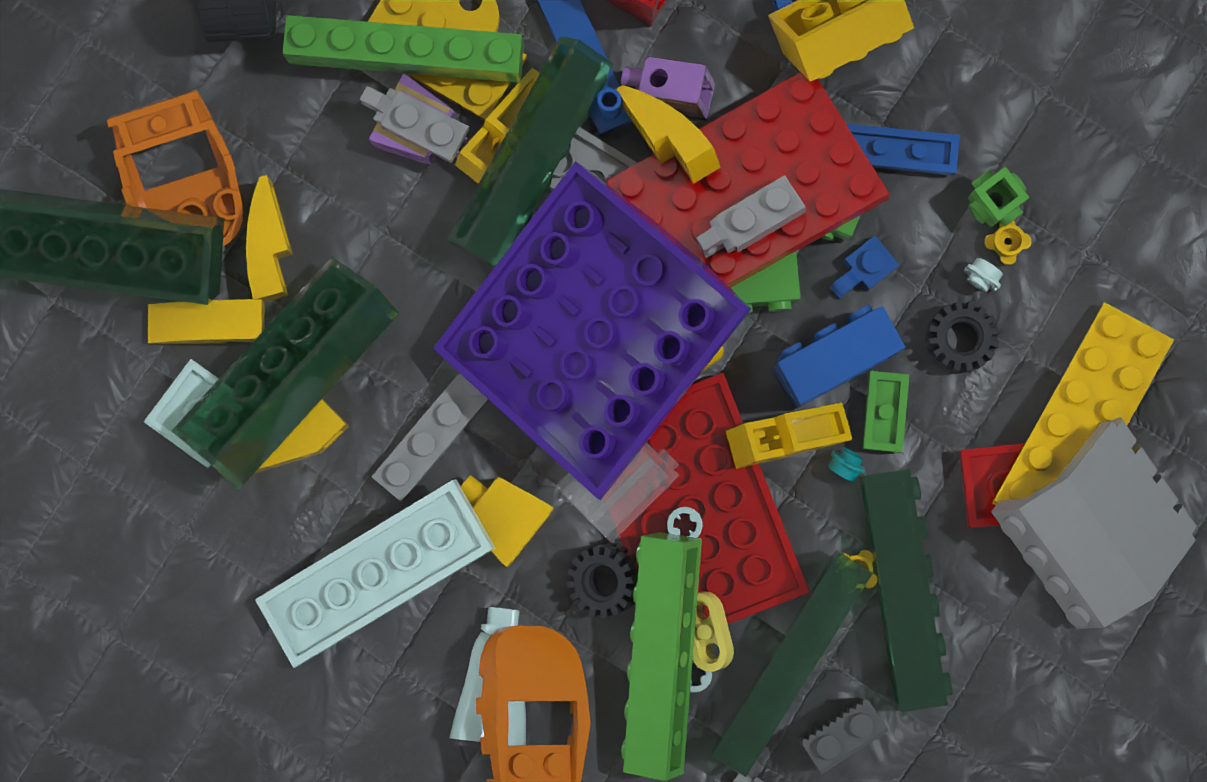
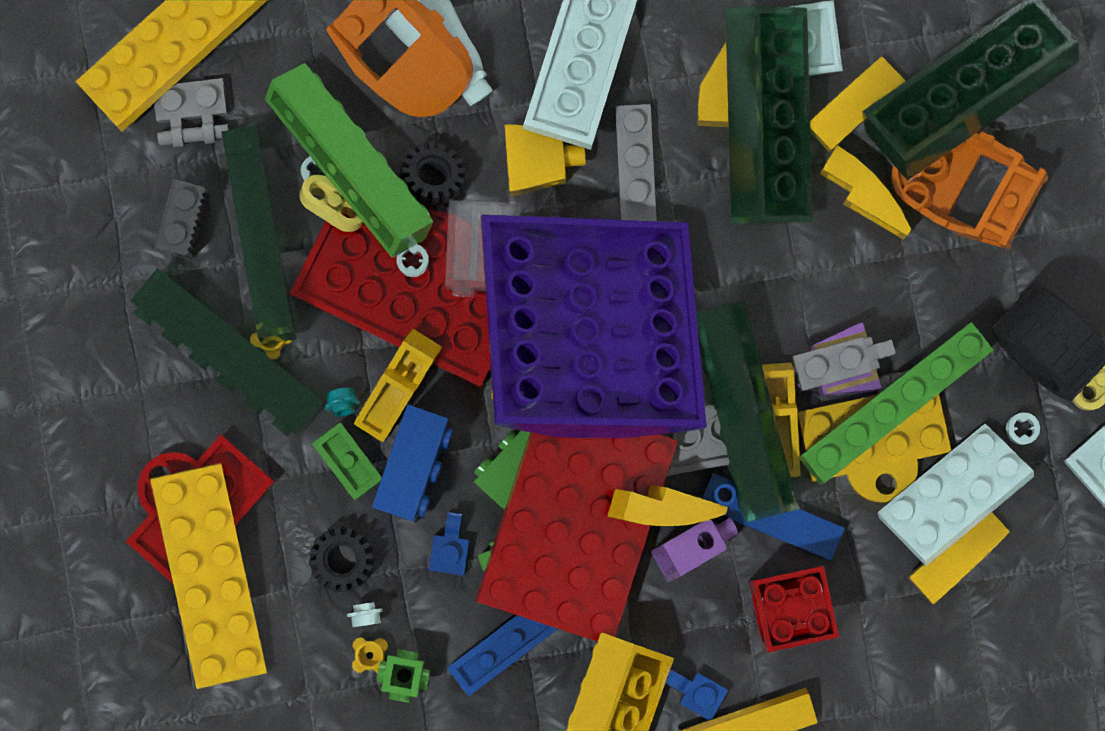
camera: 135 degrees right, 0 degrees up
light grey hinge [696,175,806,258] -> none
light grey hinge [991,417,1197,629] -> none

